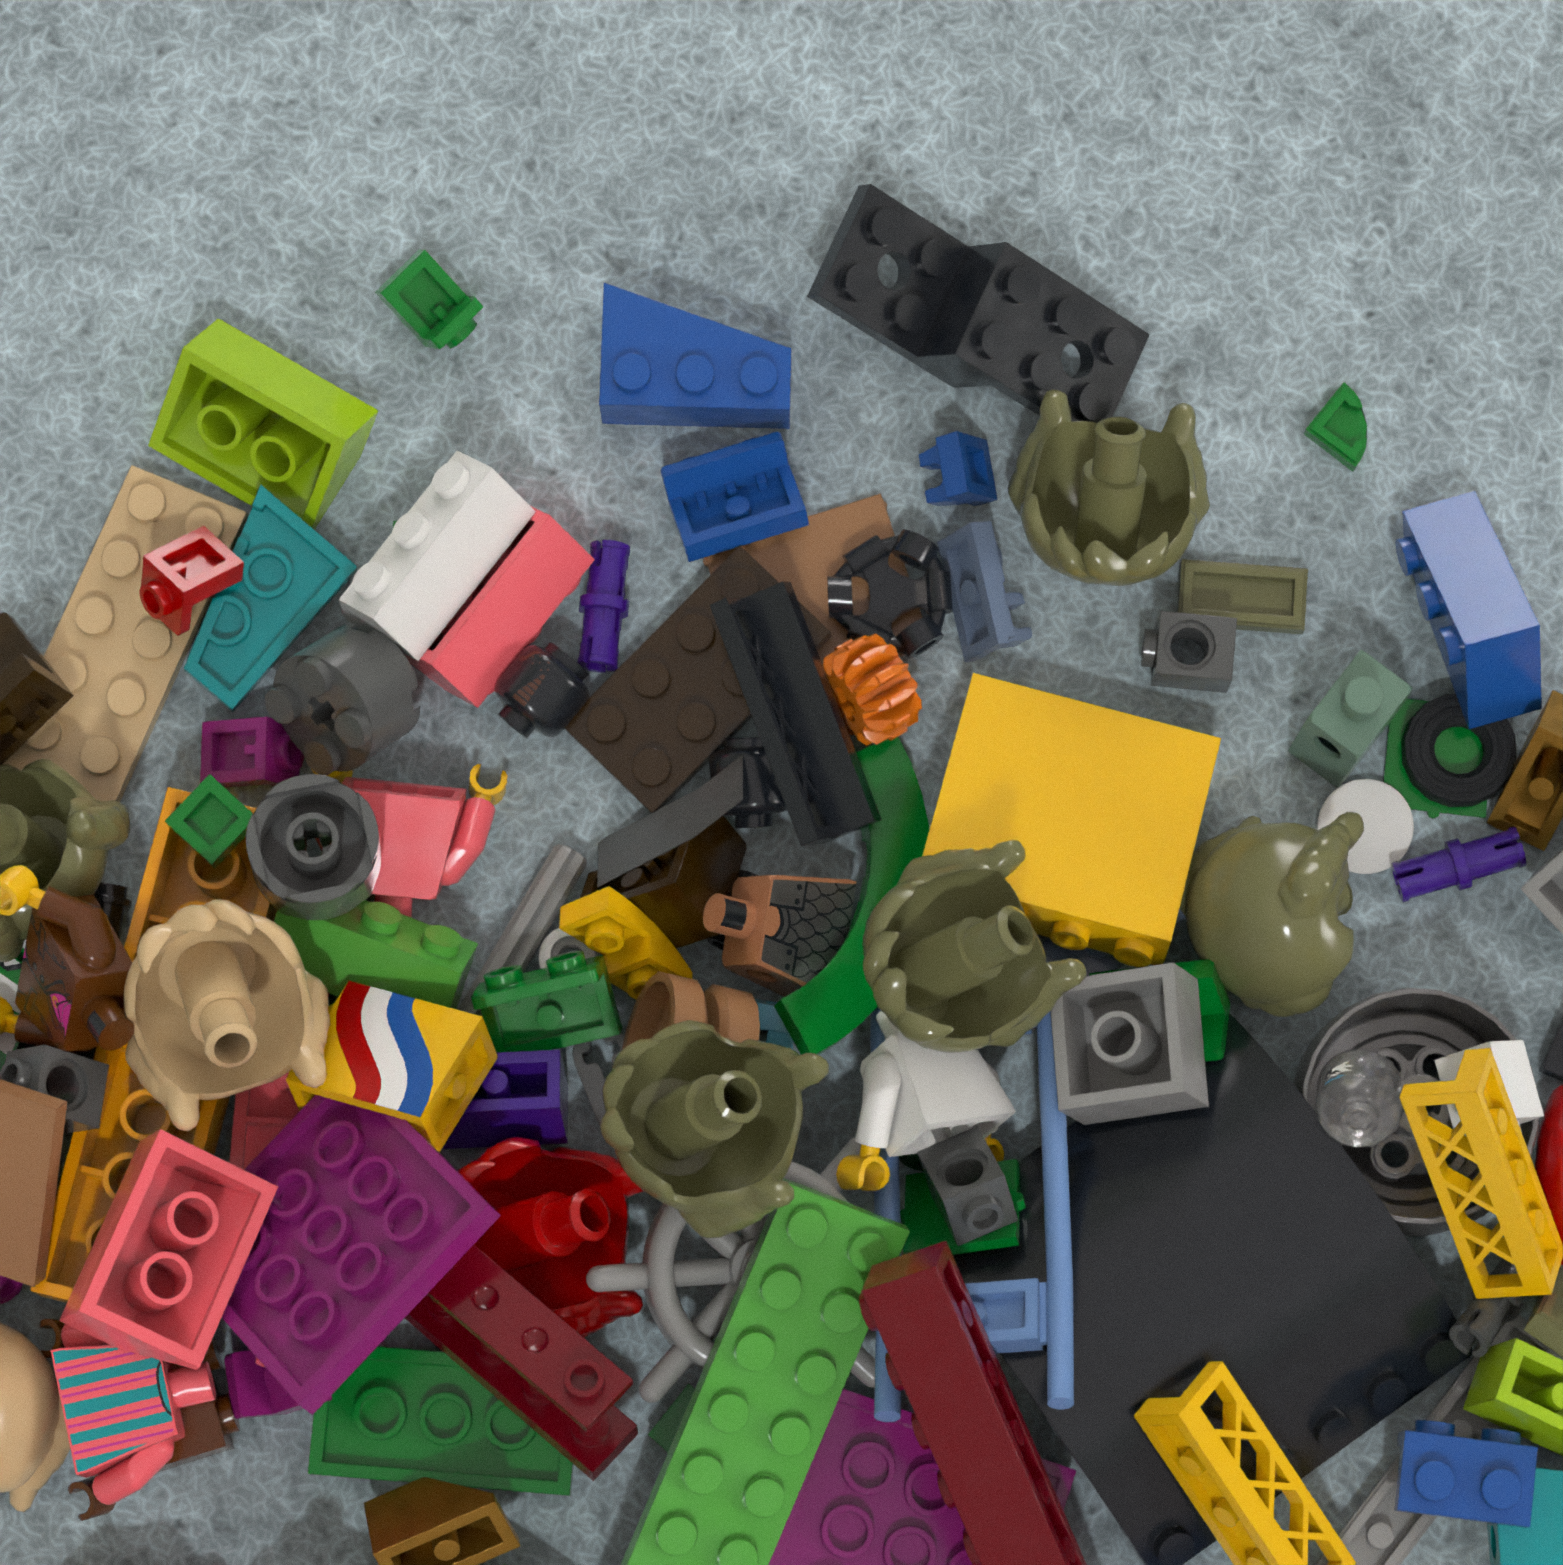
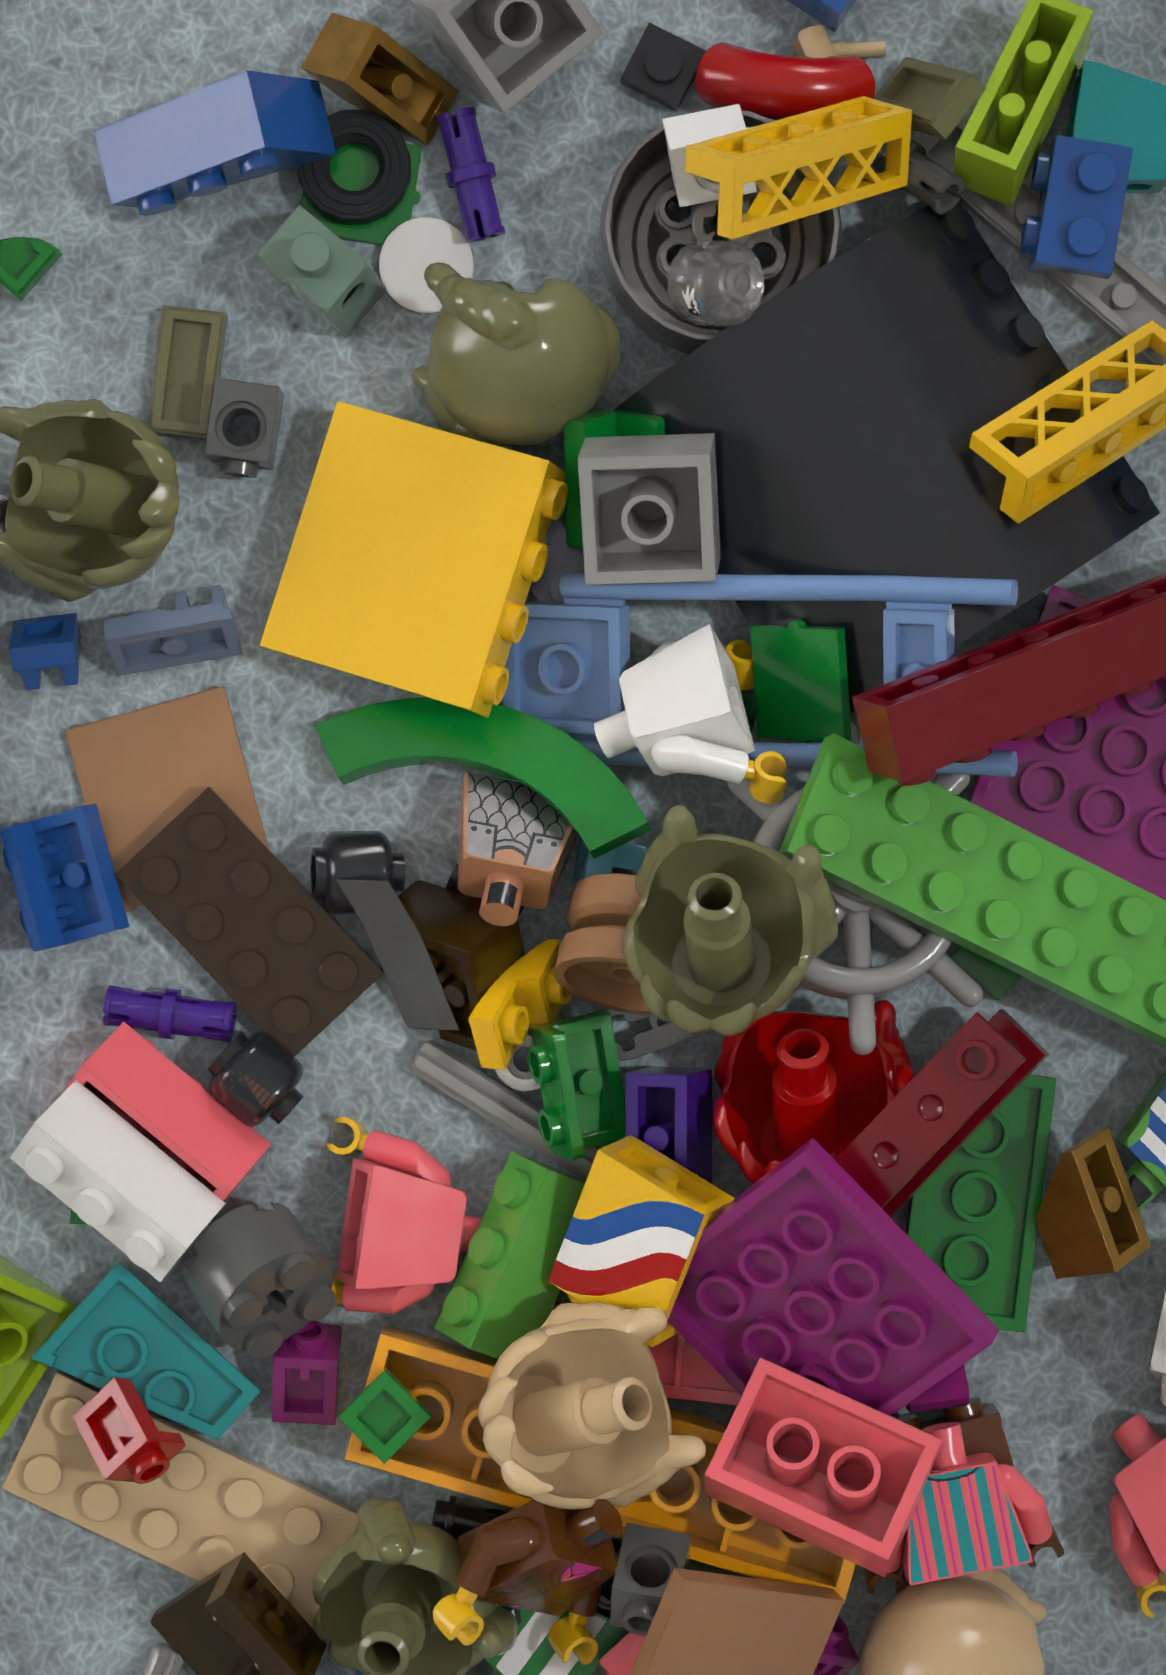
camera: 85 degrees left, 10 degrees up
dark grey brick [246,774,381,920] -> none
black fence [709,581,882,846] -> none
orange gear [823,633,922,746] -> none
black piece [827,529,953,659] -> none
olive piece [862,840,1086,1053] -> none
dark grey brick [917,1126,1018,1246] -> none

